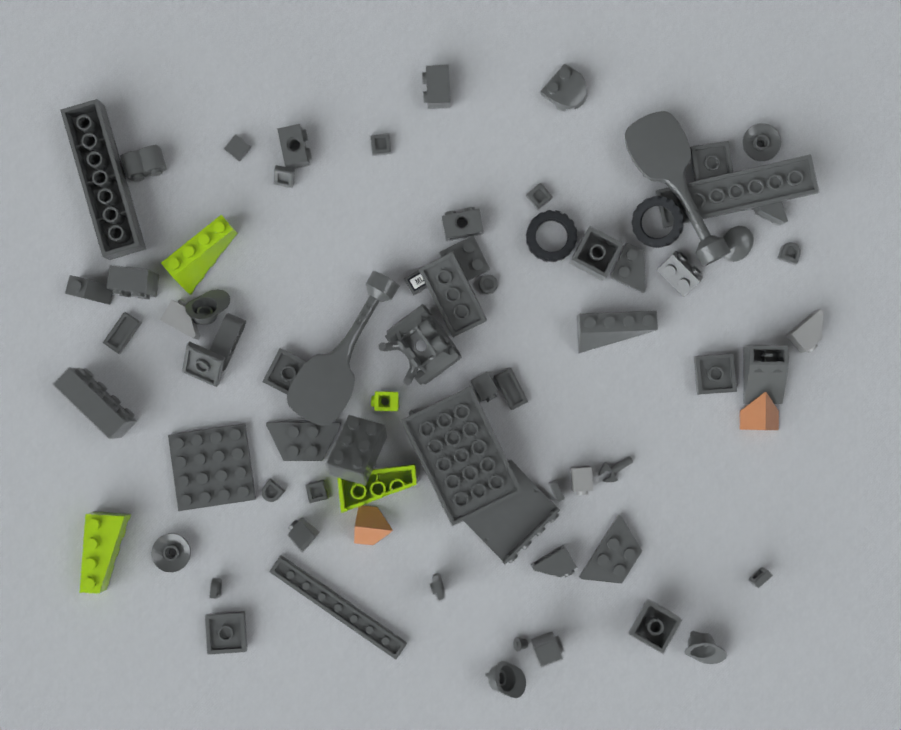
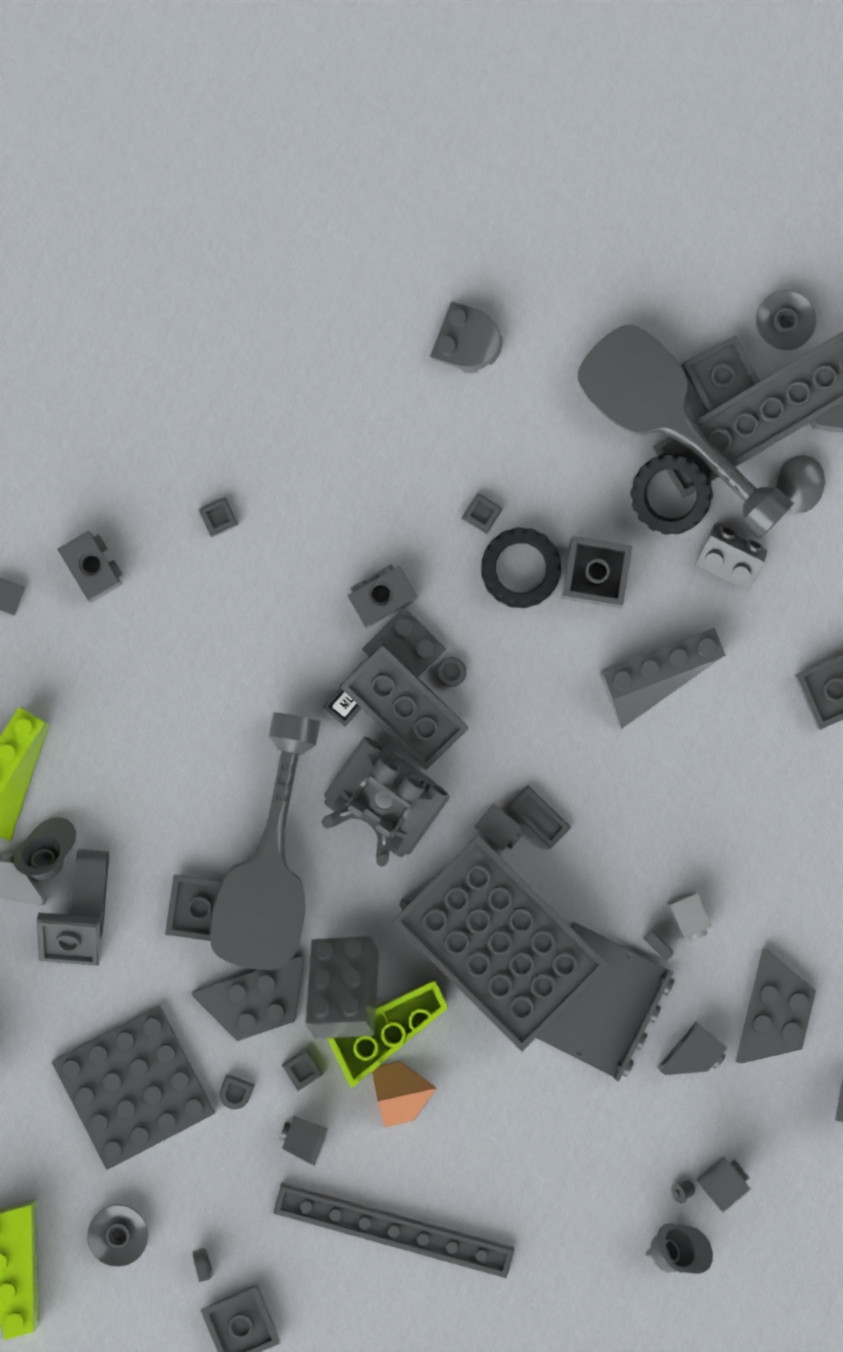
camera: 20 degrees left, 0 degrees up
dark grey tile [274,165,295,188] -> none
lime brick [371,391,399,411] -> none
dark grey brick [422,65,450,109] -> none
dark grey plate [430,574,445,601] -> none
dark grey bar [598,456,633,482] -> none
dark grey wing [610,243,646,293] -> none

